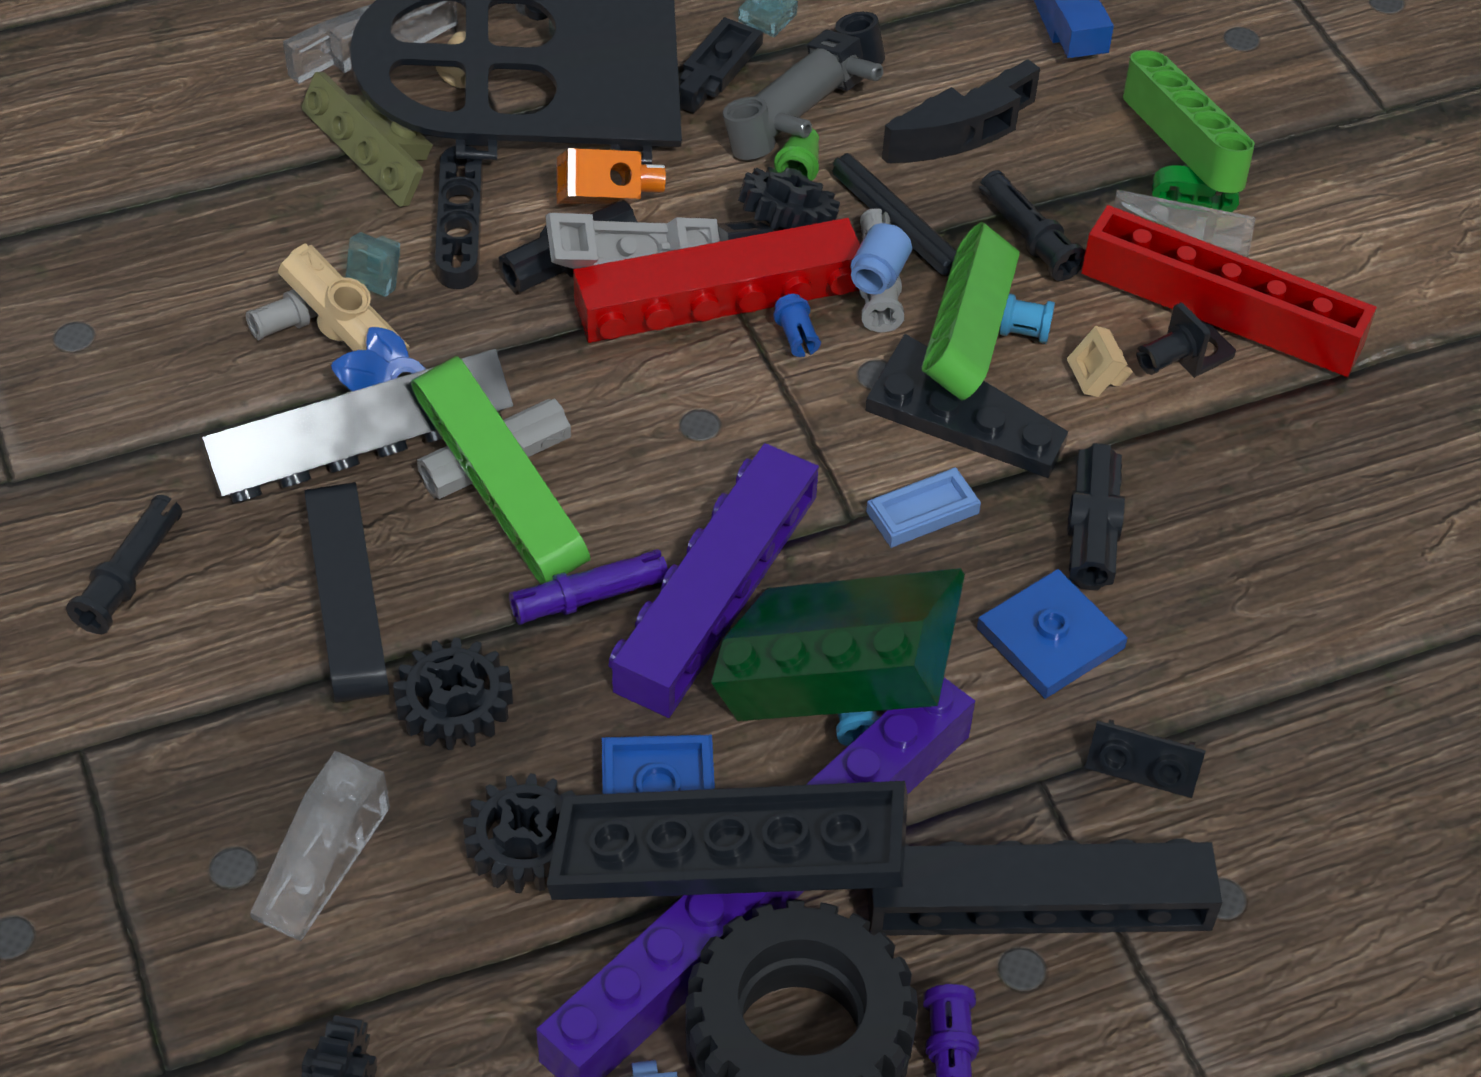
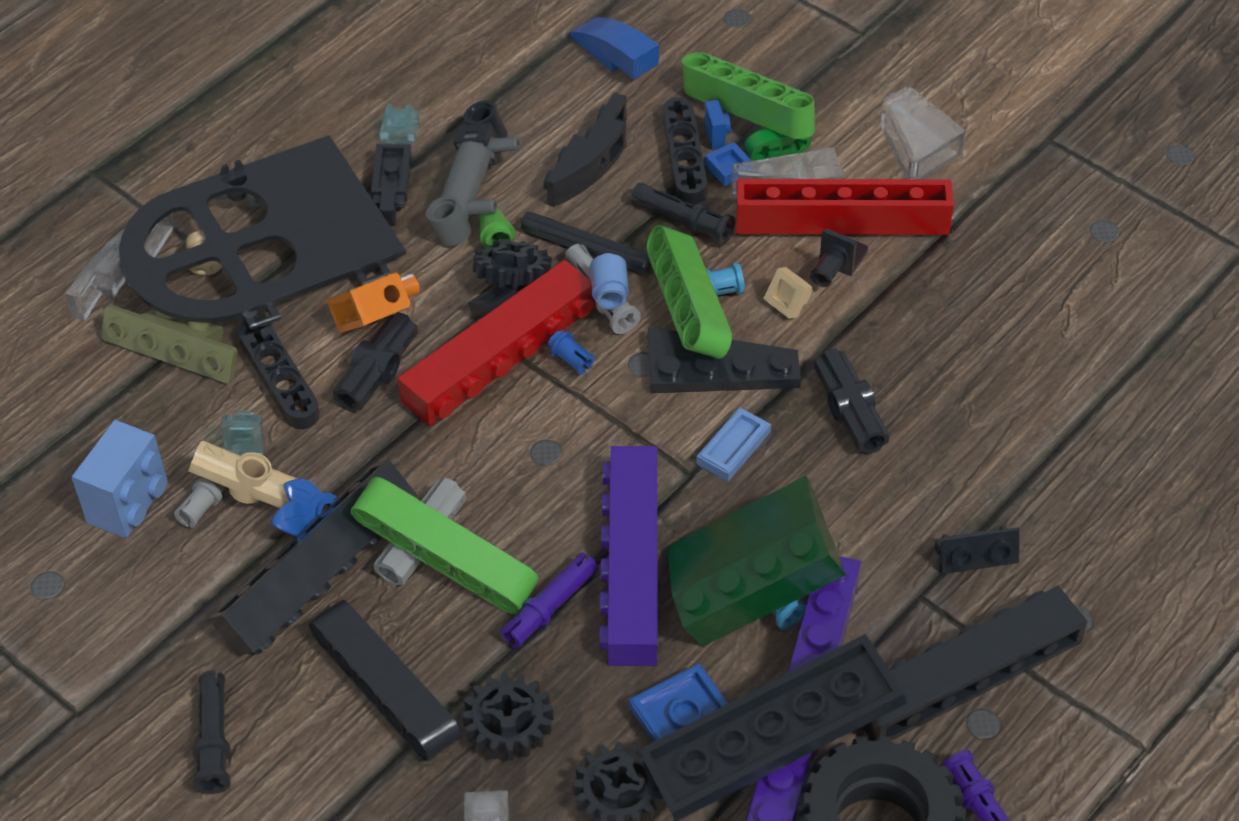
camera: 25 degrees left, 0 degrees up
light grey slope [545,213,720,269] -> none
blue plate [977,569,1128,699] -> none
none -> medium blue brick [72,420,168,539]
none -> black beam [663,97,707,205]
none -> blue plate [704,100,731,150]
none -> blue plate [705,142,754,186]
none -> clear slope [881,85,966,179]

